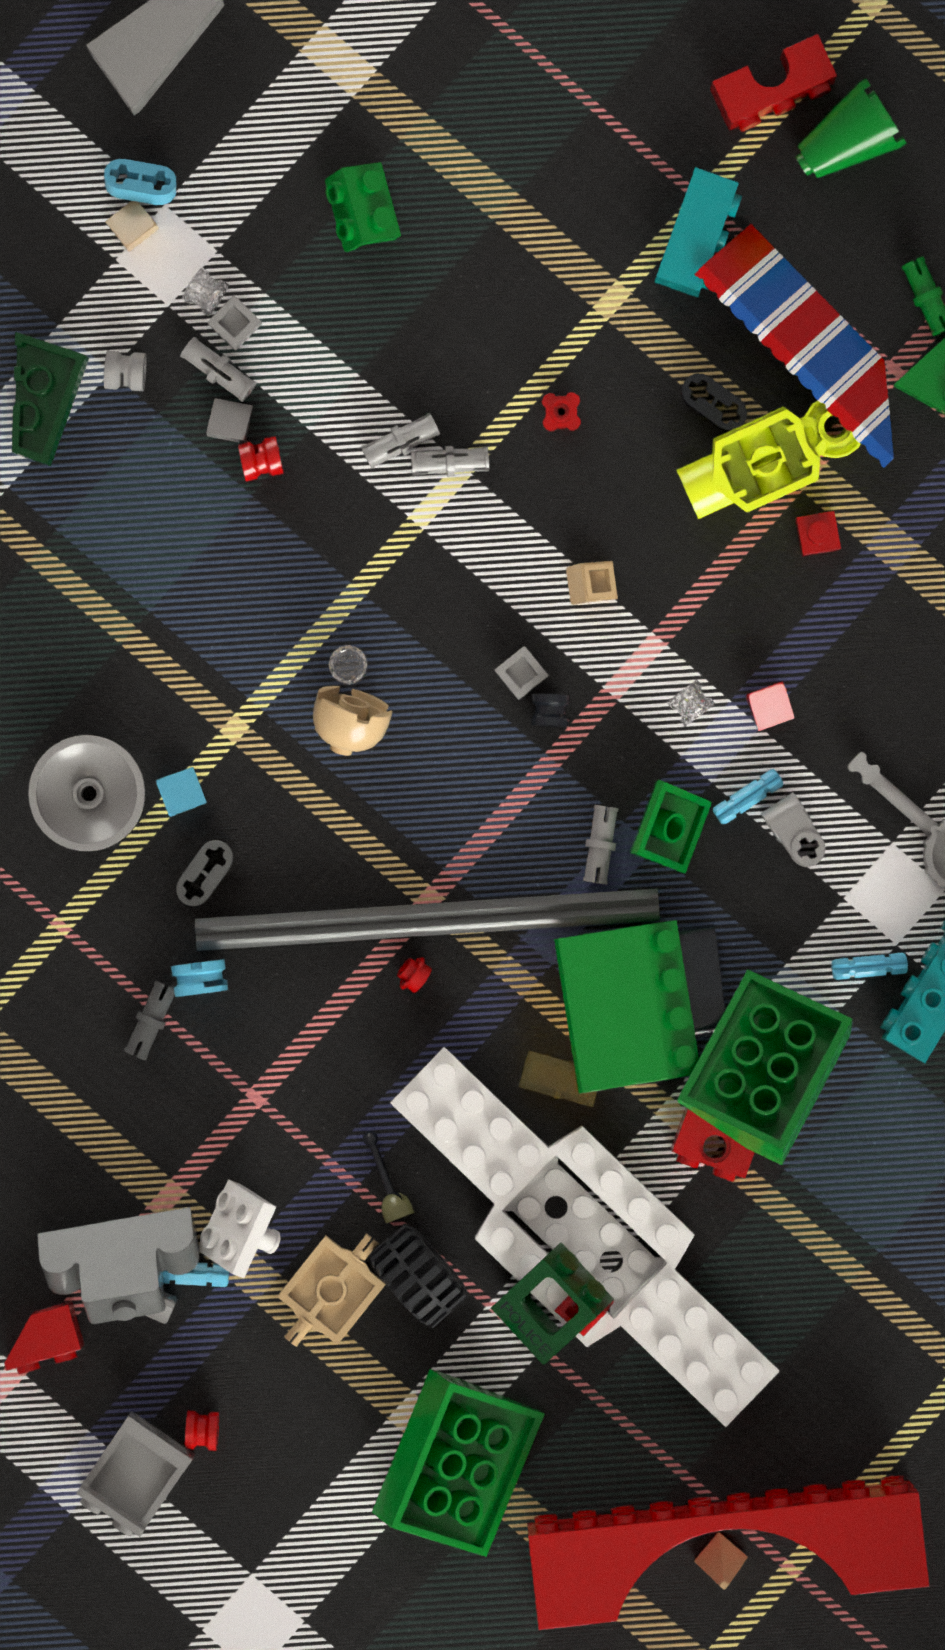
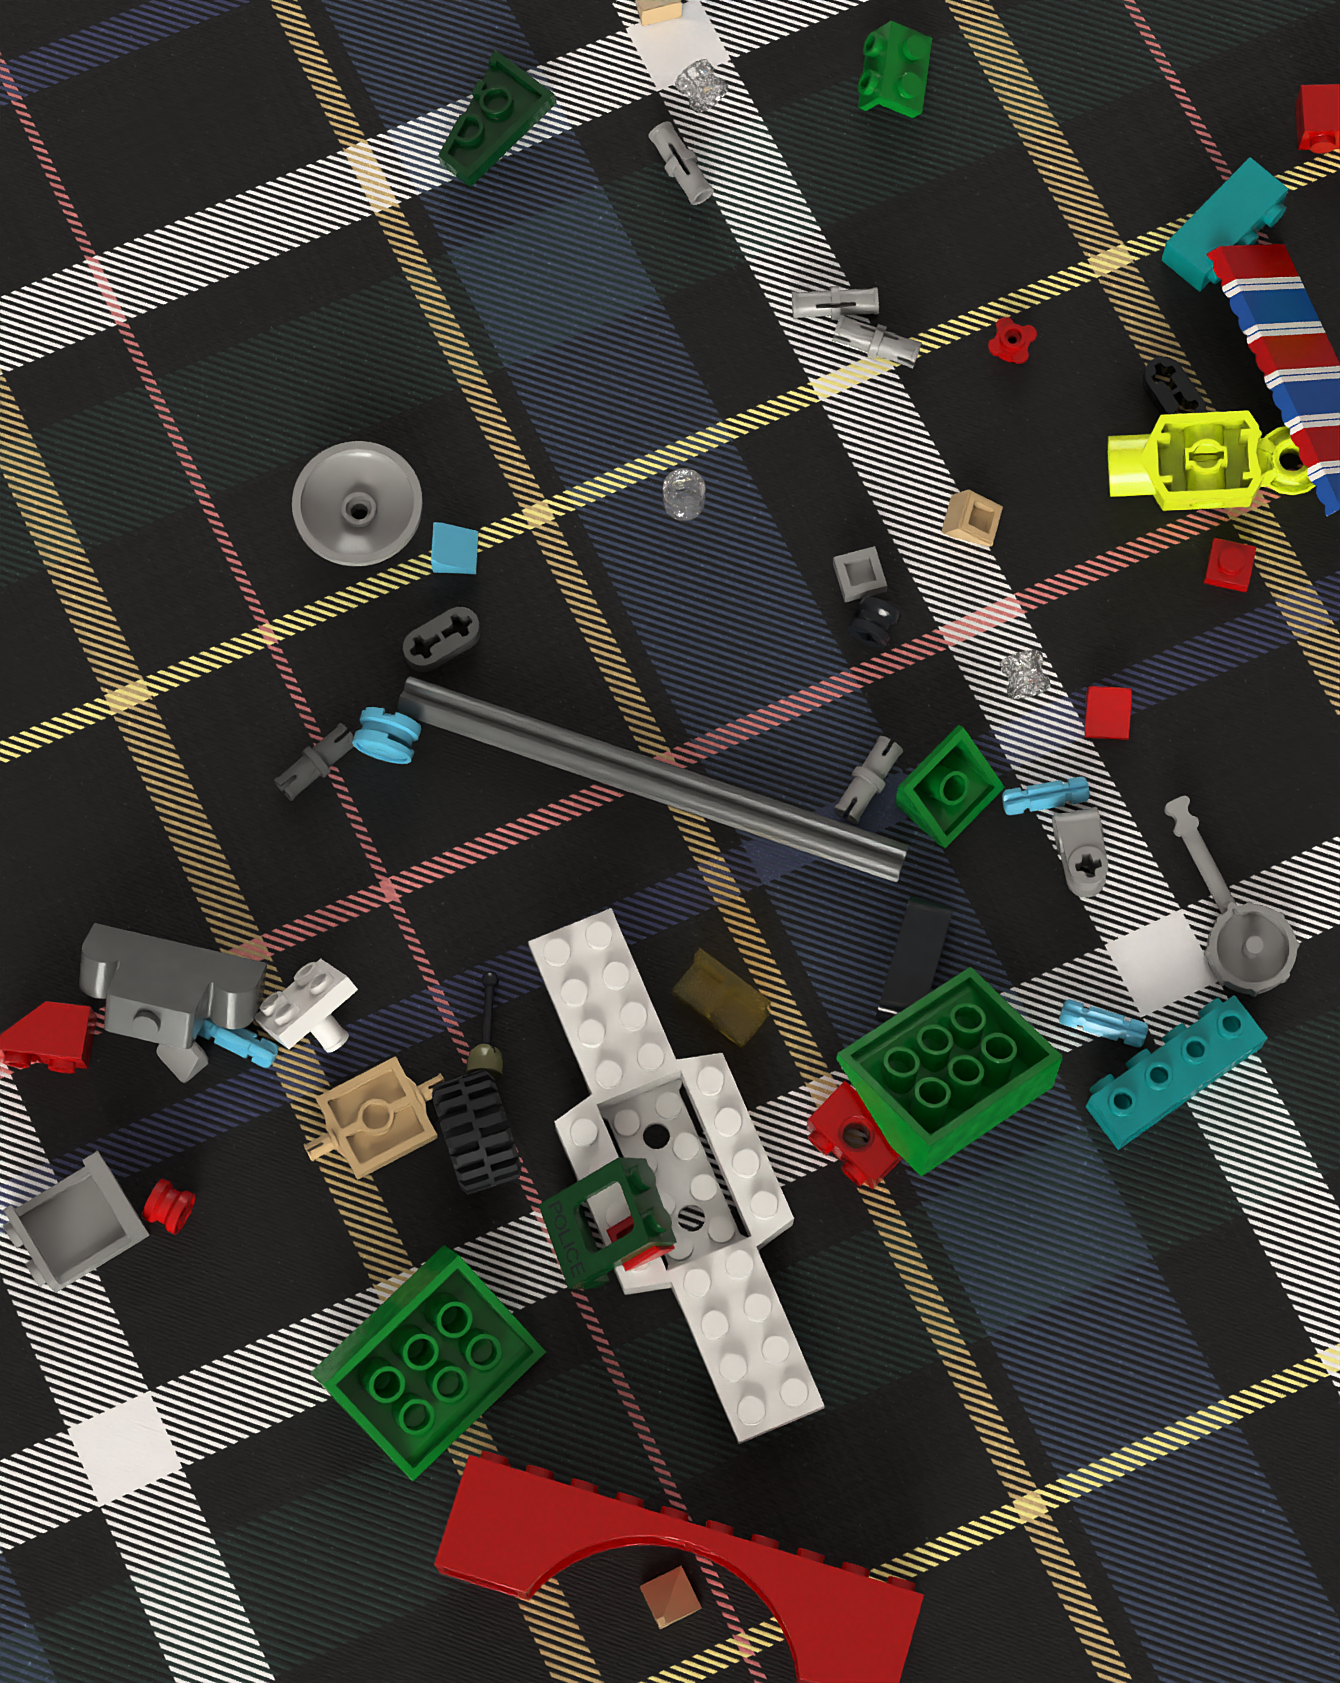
camera: 25 degrees right, 15 degrees down
light grey wheel [104,350,147,392] -> none
light grey slope [206,398,253,443] -> none
light grey plate [207,295,262,351] -> none
red wheel [238,436,284,482] -> none
tan cylinder [313,686,392,756] -> none
red plate [397,957,432,993] -> none
green slope [554,920,699,1094] -> none

